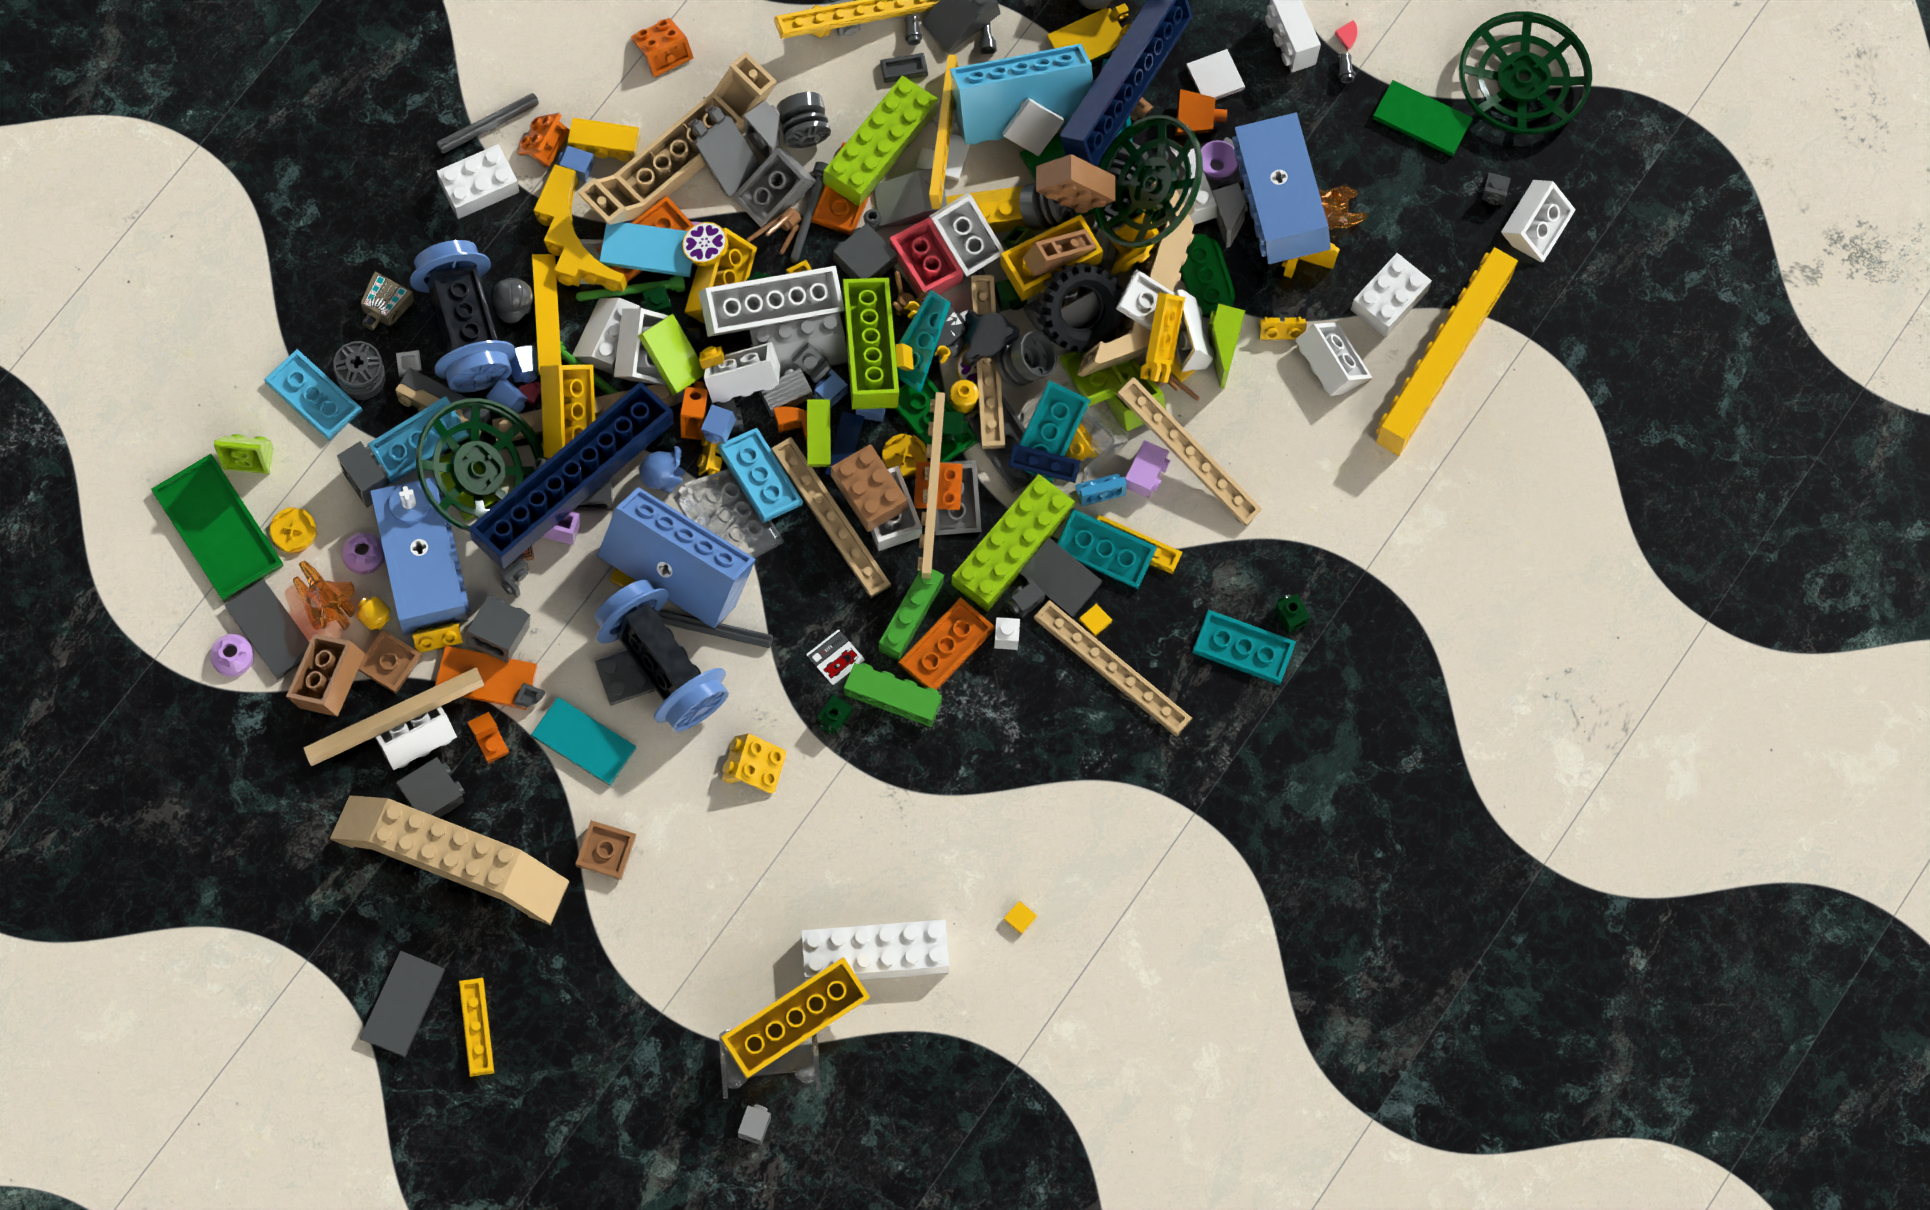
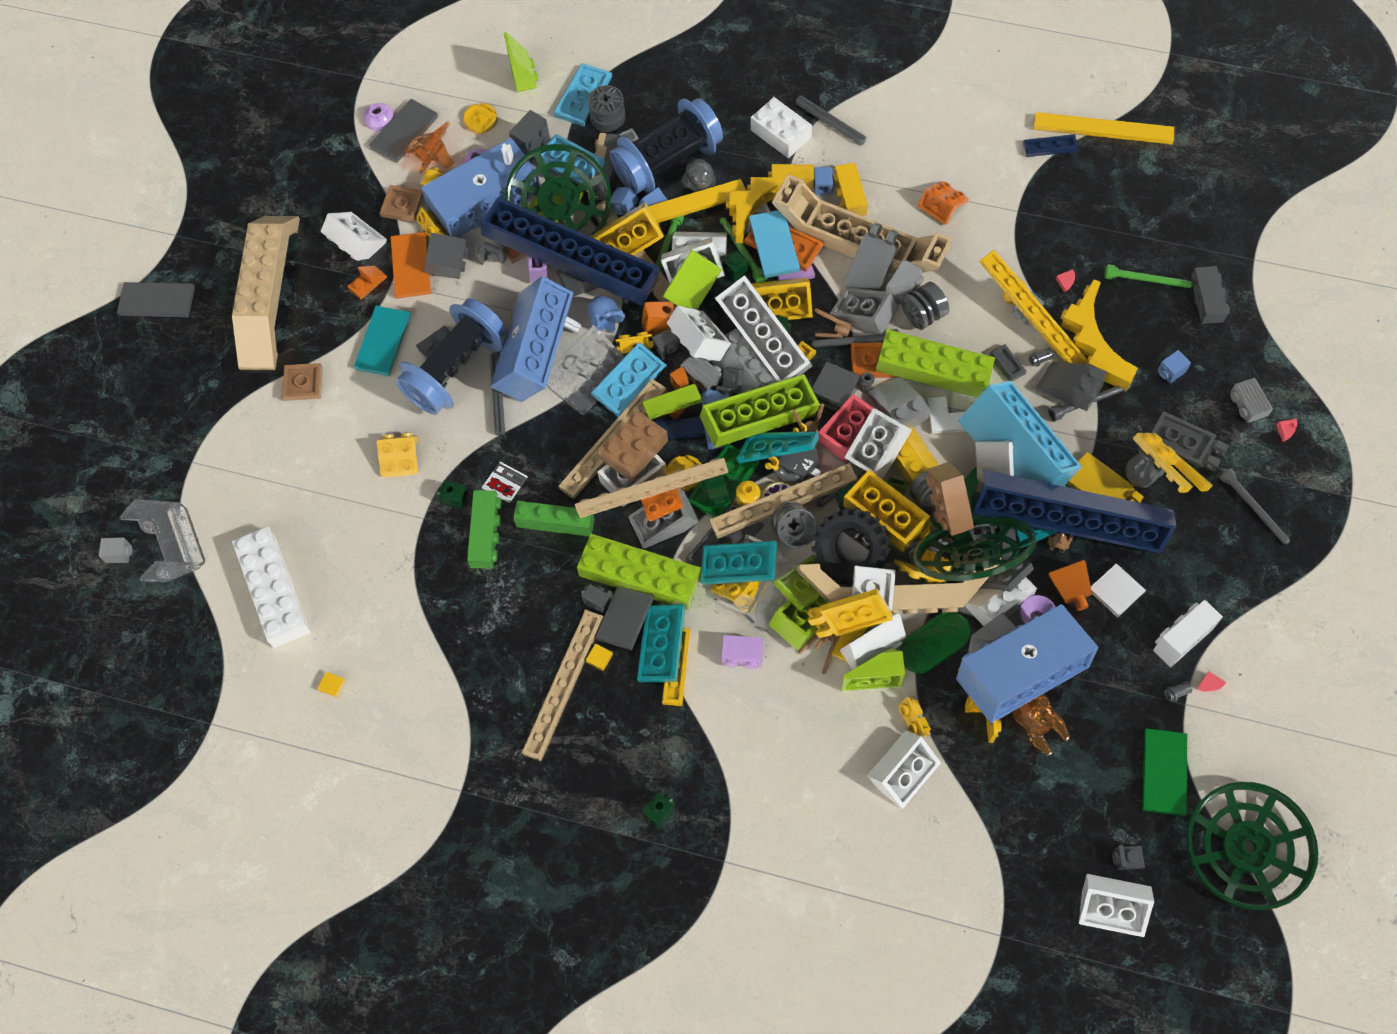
camera: 80 degrees right, 5 degrees down
green tile [151,454,284,602] -> none
medium nougat brick [286,634,365,717] -> none
tan tile [304,667,484,766] -> none
torso [361,272,414,330] -> none
dark grey piece [396,757,465,818] -> none
yellow tile [459,978,494,1077] -> none
dark grey tile [514,683,545,707] -> none
orange bracket [517,113,570,168] -> none
tile [682,222,729,266] -> none
yellow plate [699,346,724,370] -> none
medium blue brick [701,405,736,444] -> none
yellow brick [720,957,870,1079] -> none
yellow tile [895,343,914,371] -> none
orange tile [898,597,995,690] -> none
yellow tile [929,55,959,209] -> none
black tile [962,310,1020,367] -> none
white brick [994,617,1020,650] -> none
dark blue tile [1008,444,1081,483] -> none
medium nougat slope [1023,229,1097,276] -> none
dark azure bracket [1075,474,1127,507] -> none
tan plate [1116,377,1262,526] -> none
teal tile [1192,609,1296,685] -> none
white brick [1351,253,1432,338] -> none
yellow brick [1376,247,1518,456] -> none

